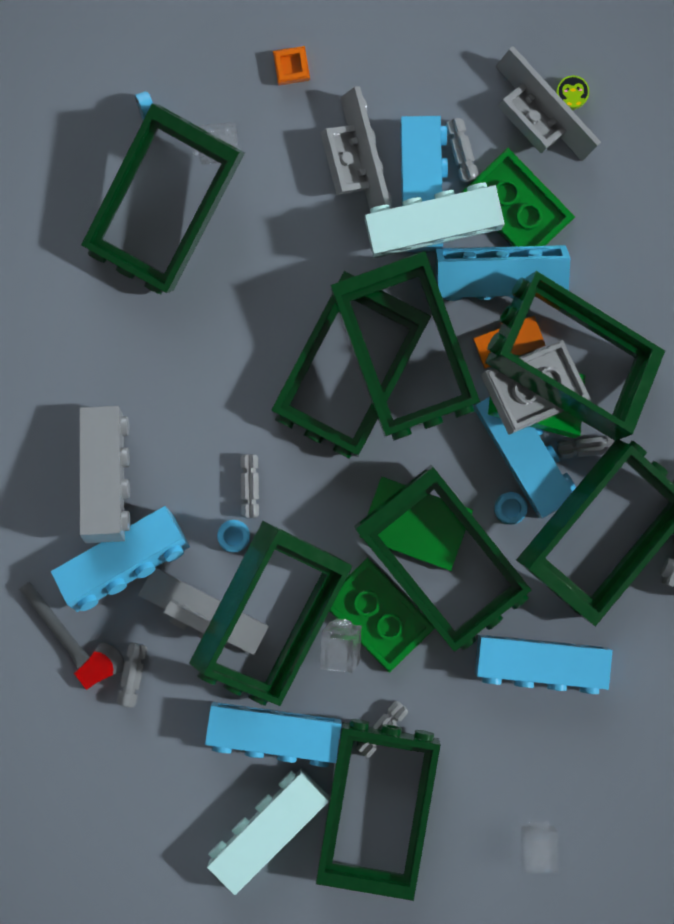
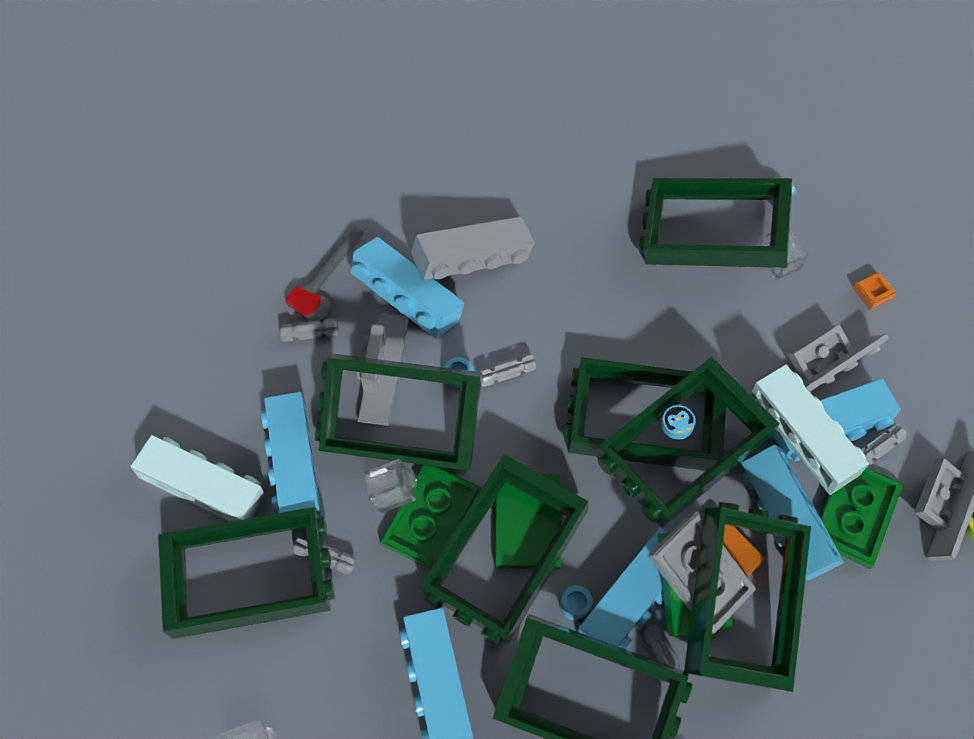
camera: 70 degrees right, 25 degrees down
none -> medium azure tile [661,405,695,440]

